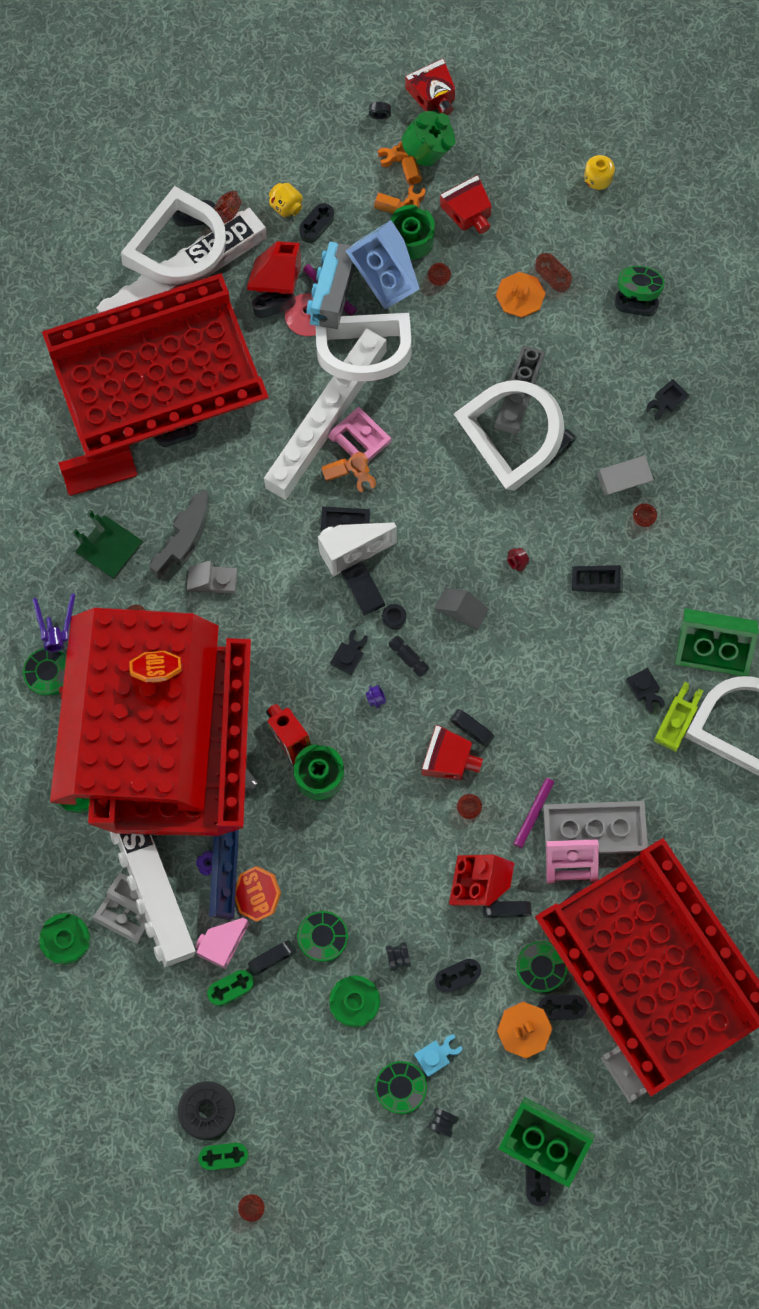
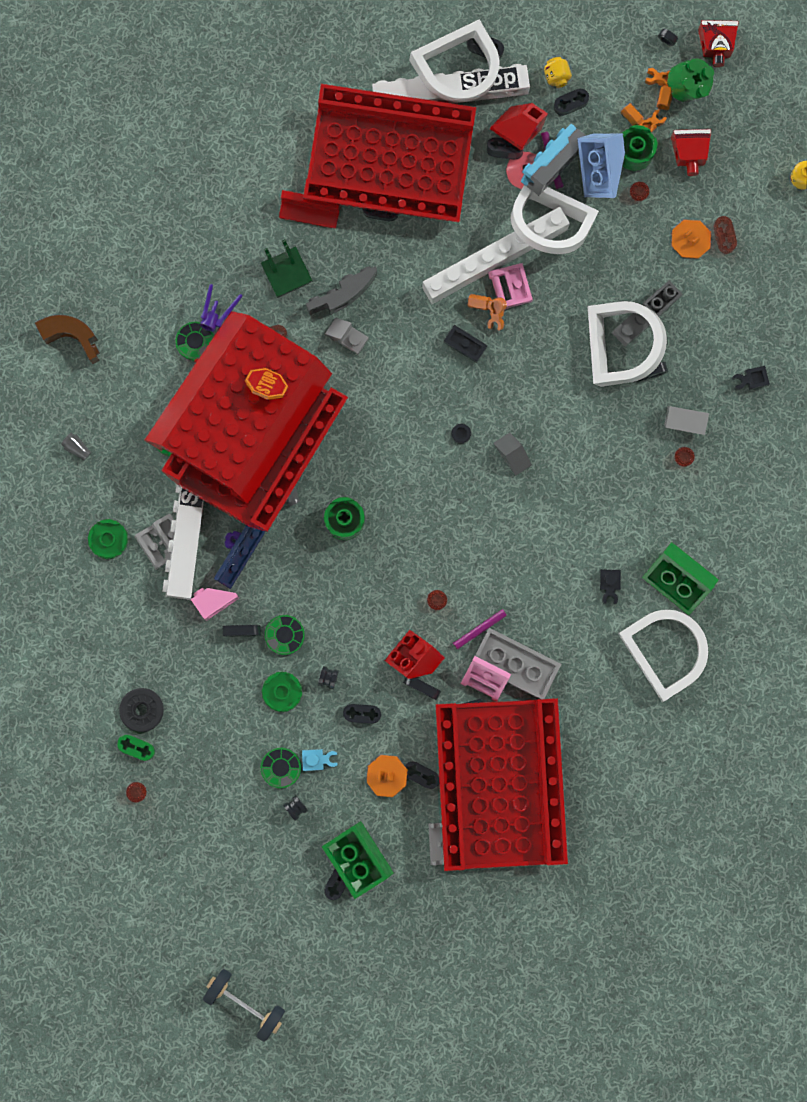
camera: 25 degrees right, 10 degrees up
green beam [207,970,254,1007] -> none
clear red beam [214,190,242,224] -> none
piece [235,866,281,922] -> none
red torso [266,704,312,766] -> none
white slope [318,523,397,577] -> none
black plate [330,629,368,676] -> none
black slope [341,562,386,616] -> none
dark purple plate [366,685,386,708] -> none
black axle [388,636,429,677] -> none
red torso [421,725,483,780] -> none
black beam [450,709,495,747] -> none
dark red plate [507,548,529,571] -> none
tile [516,941,567,993] -> none
black slope [572,565,623,593] -> none
black beam [614,290,659,316] -> none
tile [617,266,665,301] -> none
lime hinge [654,682,703,752] -> none

